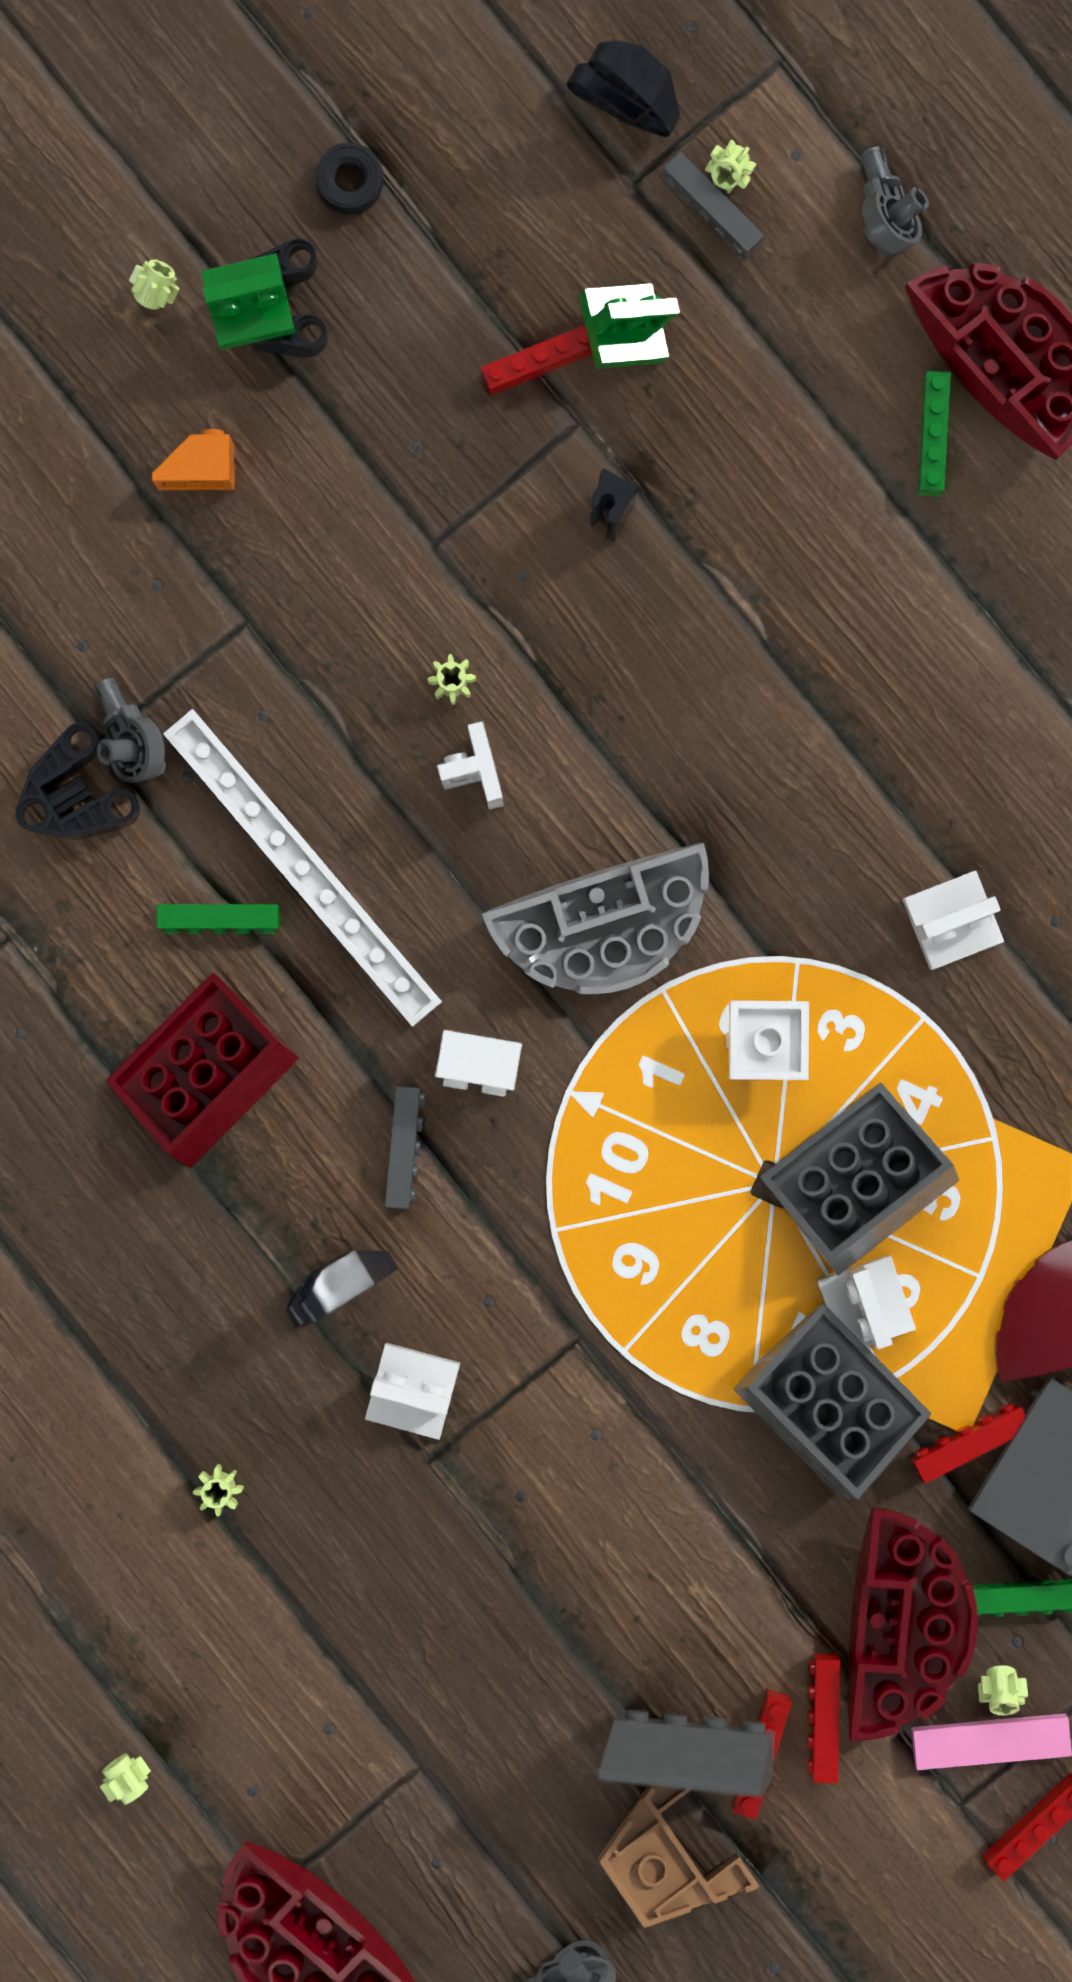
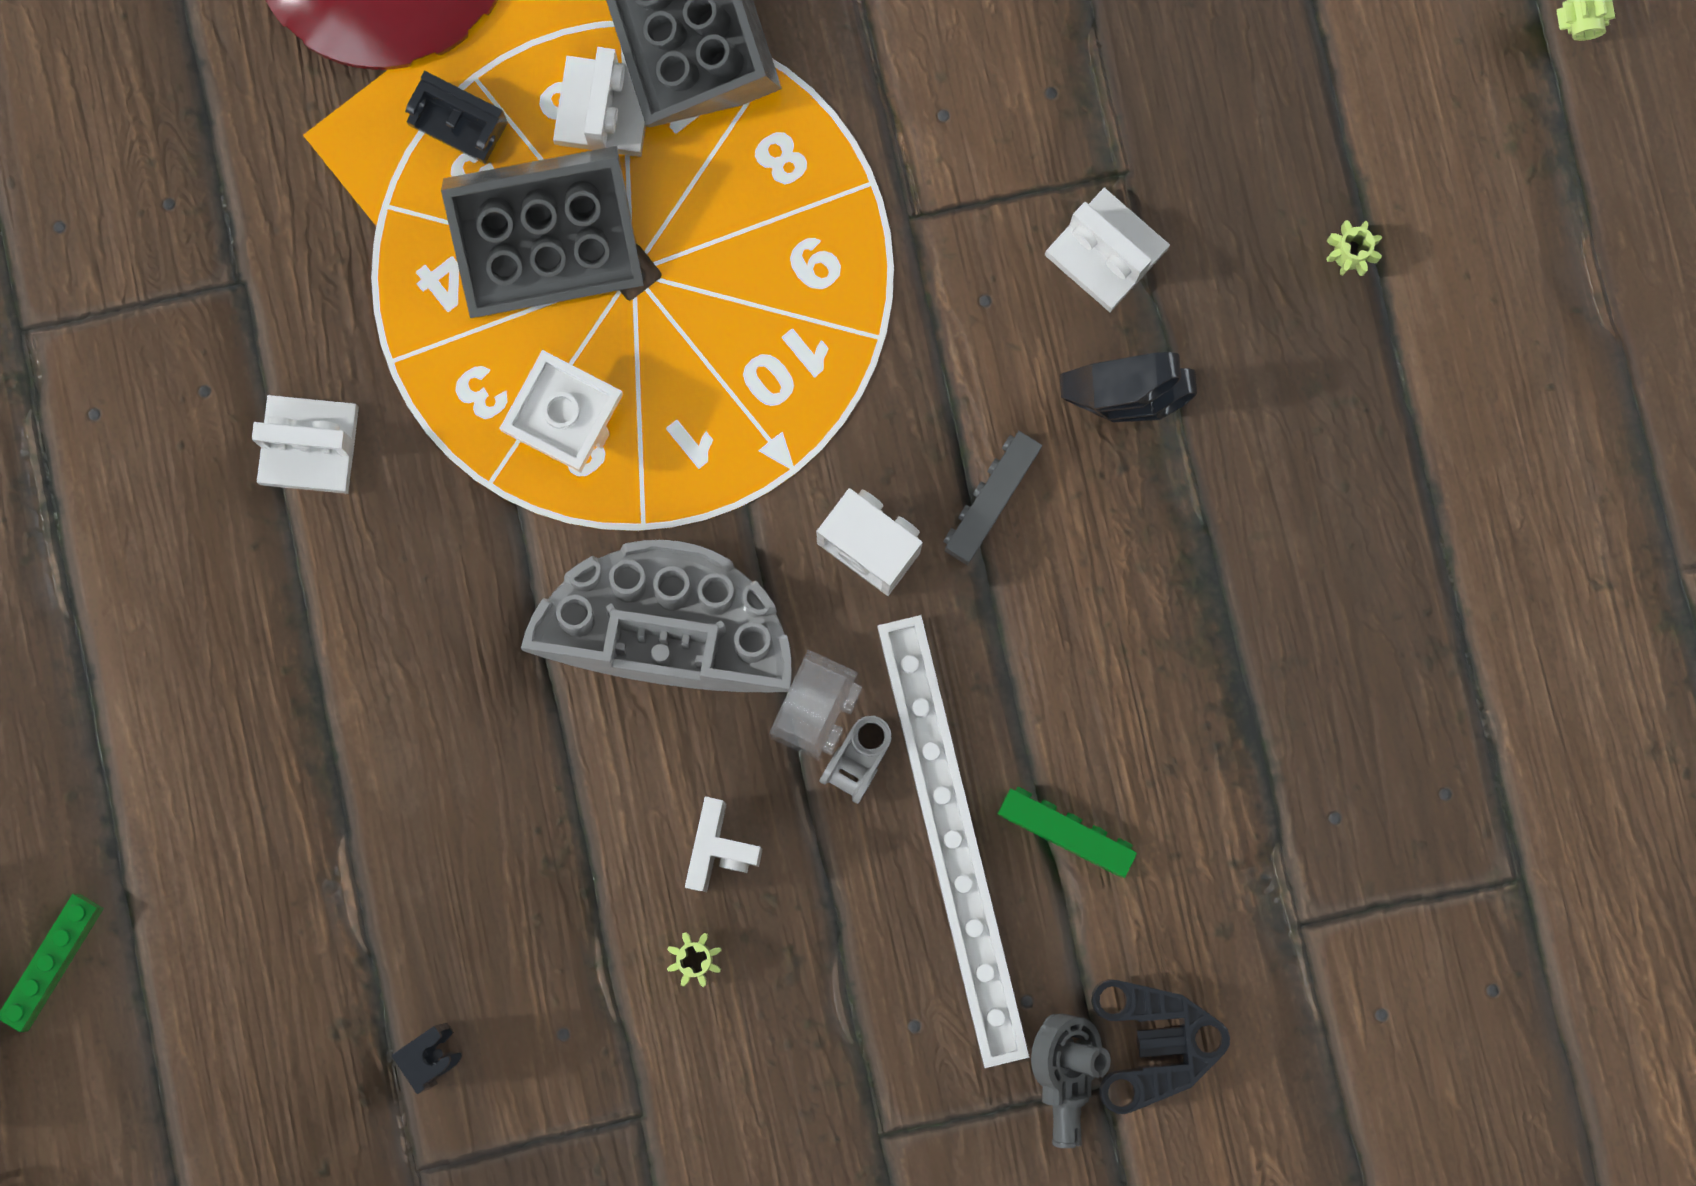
camera: 155 degrees left, 5 degrees down
dark red slope [105,972,299,1168] -> none
none -> black hinge [405,70,508,164]
none -> clear brick [769,650,862,761]
none -> light grey piece [819,716,892,804]

